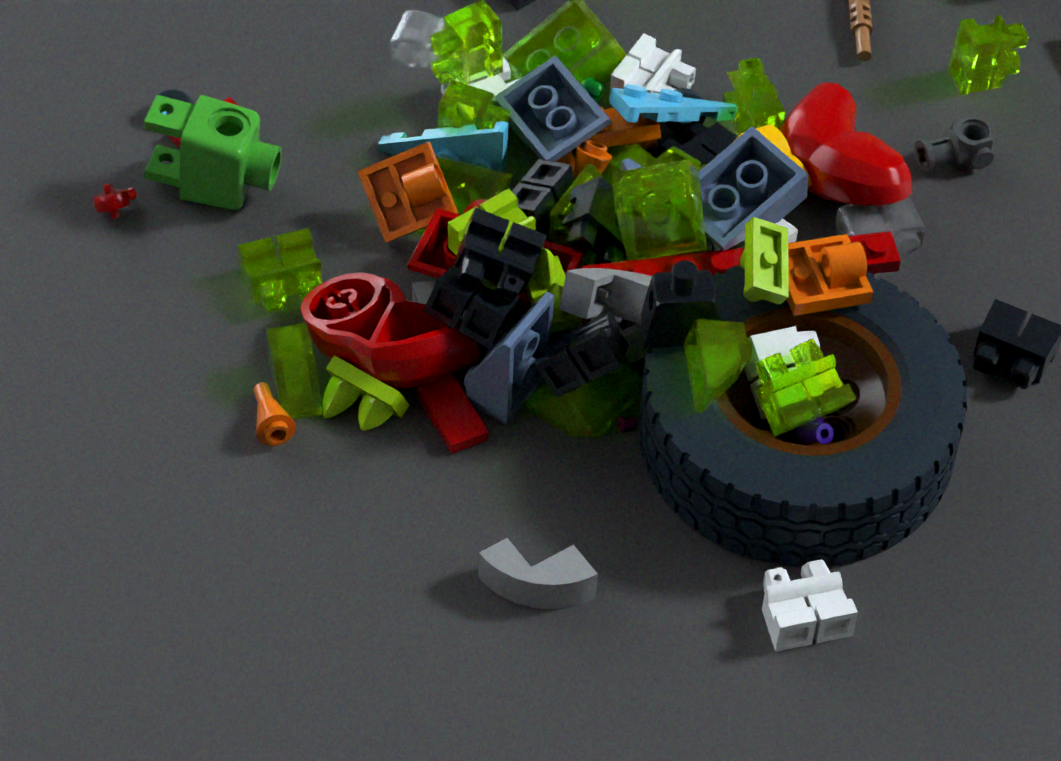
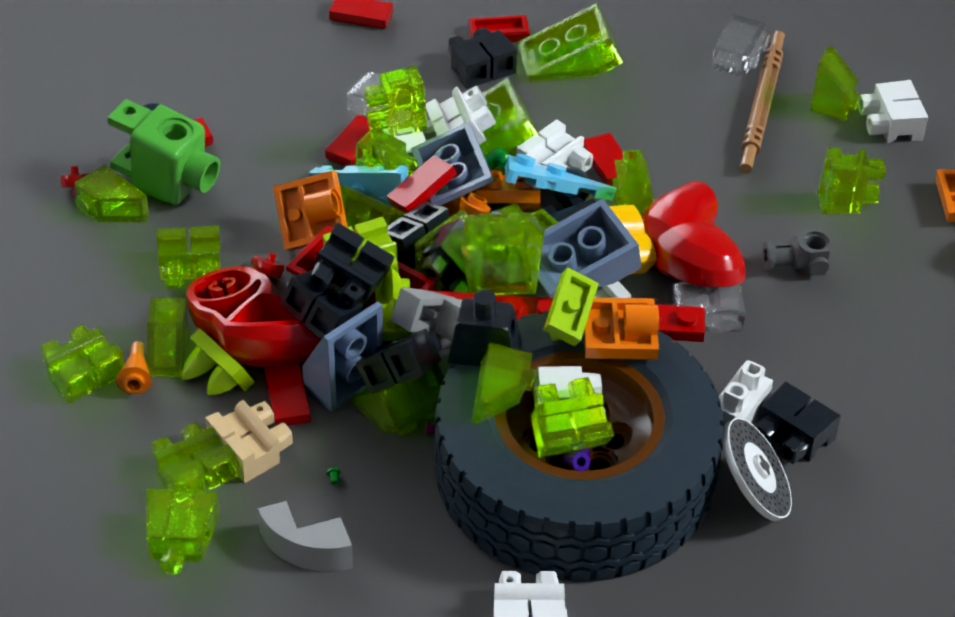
camera: 15 degrees right, 5 degrees down
none -> clear neon green hips [41,324,124,404]
none -> clear neon green slope [75,165,150,222]
none -> clear neon green torso [146,488,220,574]
none -> clear neon green hips [151,422,238,506]
none -> tan hips [205,400,293,484]
none -> red piece [251,252,284,280]
none -> red tile [325,115,378,166]
none -> green piece [326,467,341,485]
none -> tile [386,155,457,213]
none -> white hips [424,86,496,145]
none -> red tile [583,133,636,186]
none -> white hips [719,360,773,425]
none -> piece [722,418,792,521]

